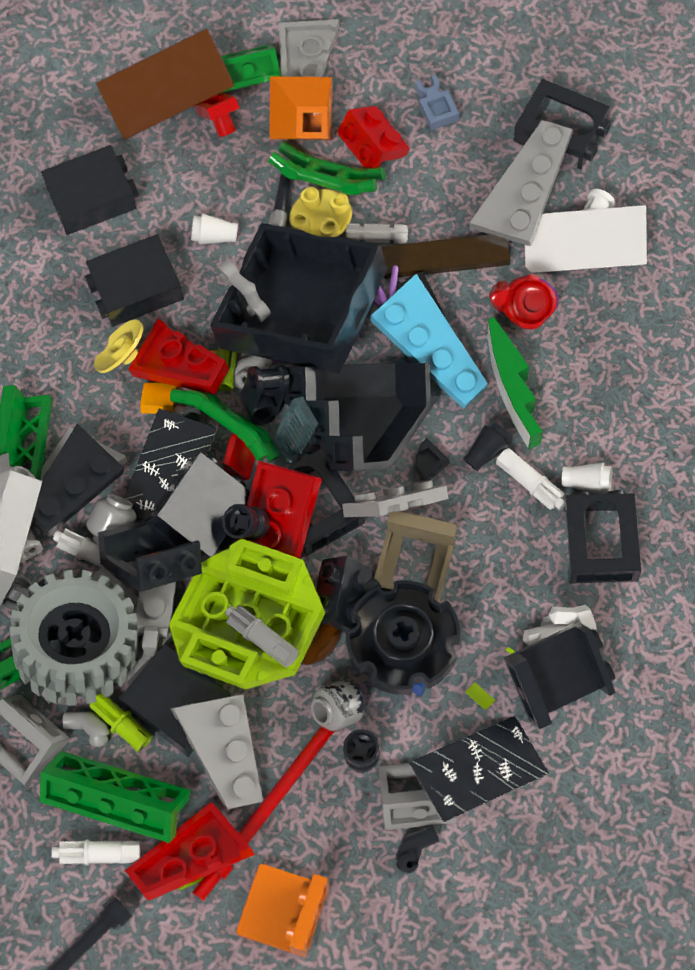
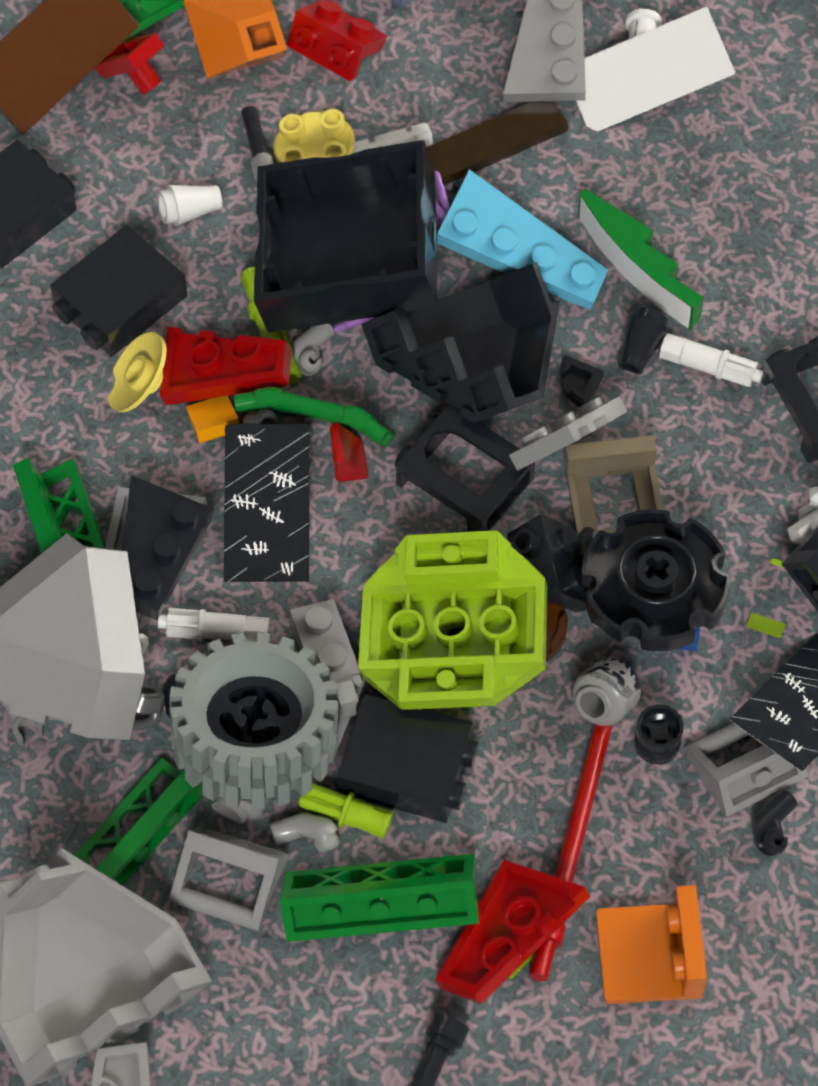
camera: 25 degrees left, 5 degrees down
white piece [52,839,141,865] -> none
light grey head [86,494,137,543] -> none
black panel [98,519,202,592] -> none
brick [145,452,250,563] -> none
light grey wing [171,694,263,809] -> none
light grey arm [217,259,271,322] -> none
black wheel [223,504,270,541] -> none
light grey piece [225,605,298,668] -> none
red tile [237,461,322,559] -> none
black piece [240,364,289,425] -> none
green piece [267,141,386,196] -> none
clear light blue tile [273,397,318,464] -> none
red hair [489,273,559,330] -> none
white cone [562,462,612,494] -> none

